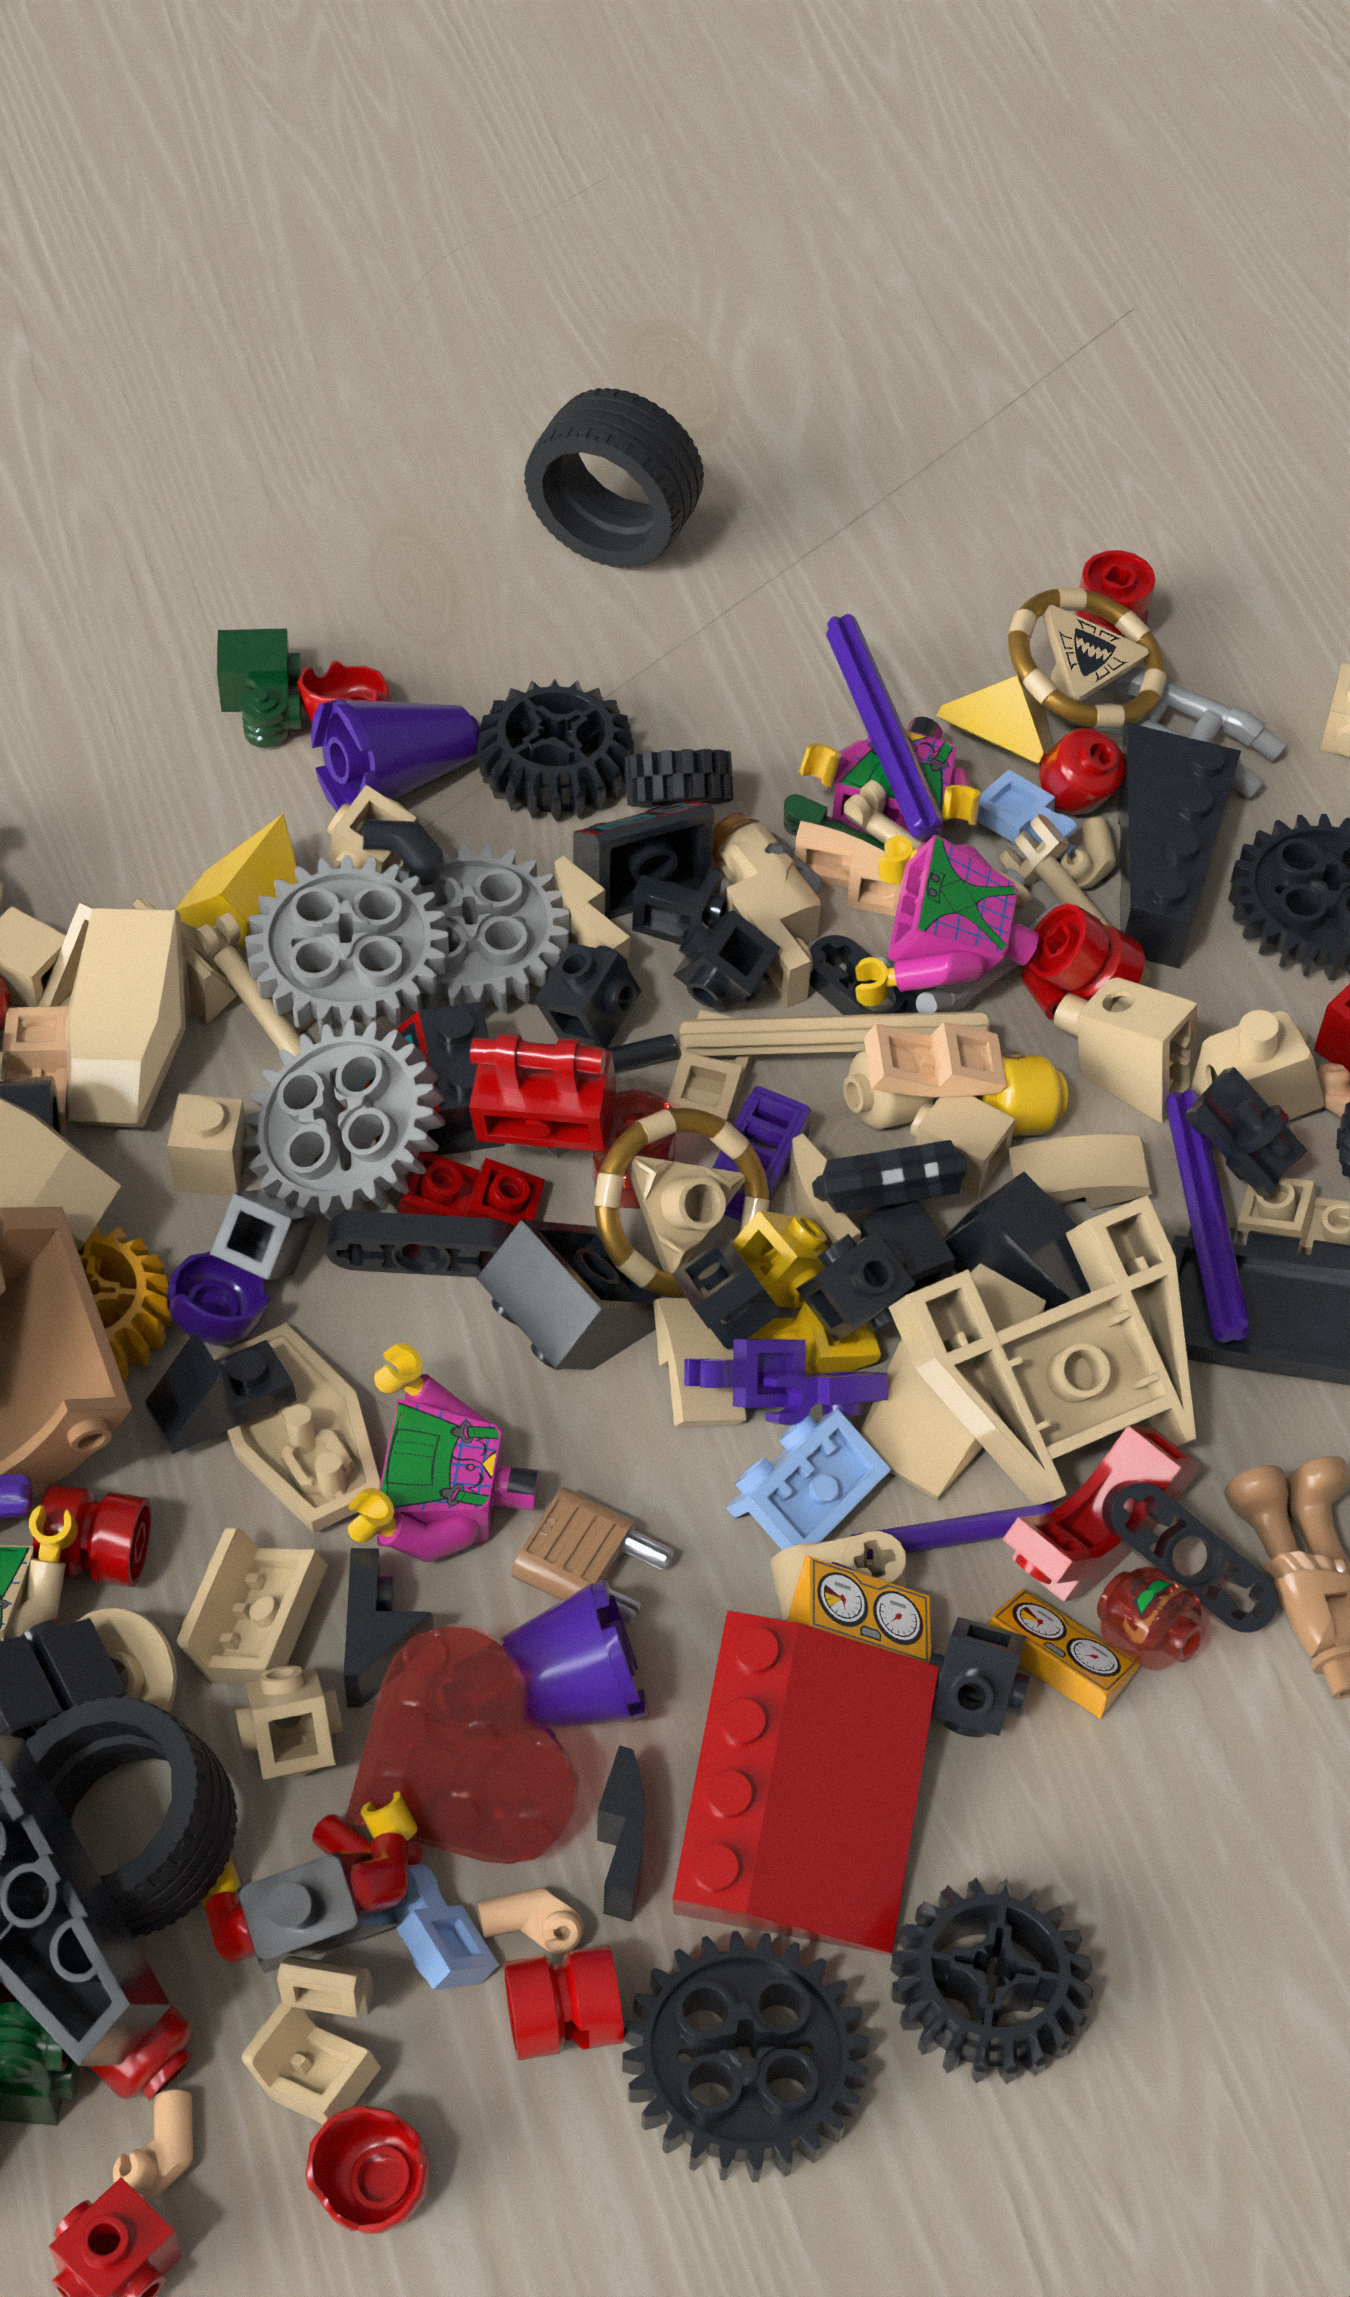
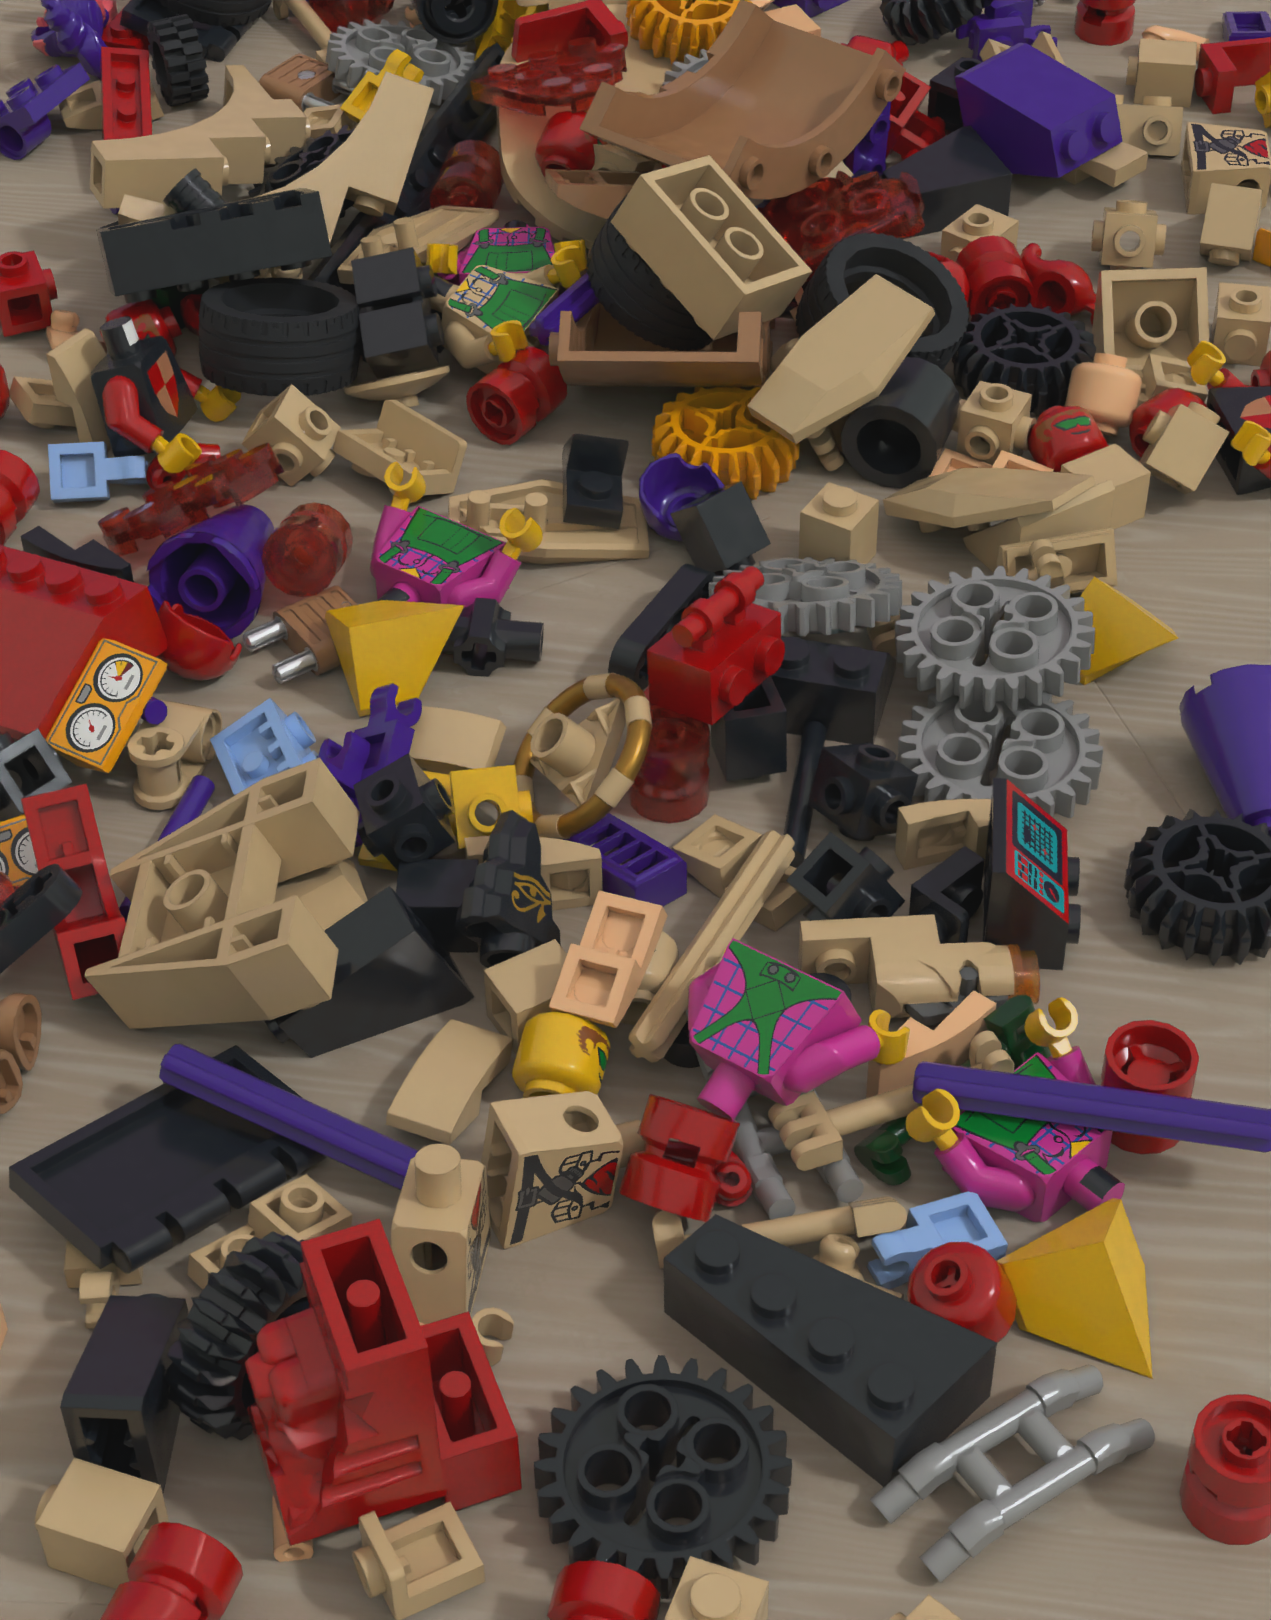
camera: 120 degrees right, 10 degrees down
tan brick [327,785,417,874] -> none
black slope [344,1548,435,1708] -> none
black arm [362,819,445,886] -> none
black slope [476,1219,660,1370] -> none
light nougat arm [476,1888,584,1954] -> none
black tyre [625,749,734,808] -> none
black slope [672,1235,779,1350] -> none
piece [1007,587,1167,728] -> none
black hips [1185,1067,1308,1196] -> none
none -> red hair [157,600,242,681]
none -> clear red wheel [262,502,353,597]
none -> yellow slope [325,600,465,717]
none -> black axle [441,598,544,677]
none -> red wheel [1101,1020,1199,1155]

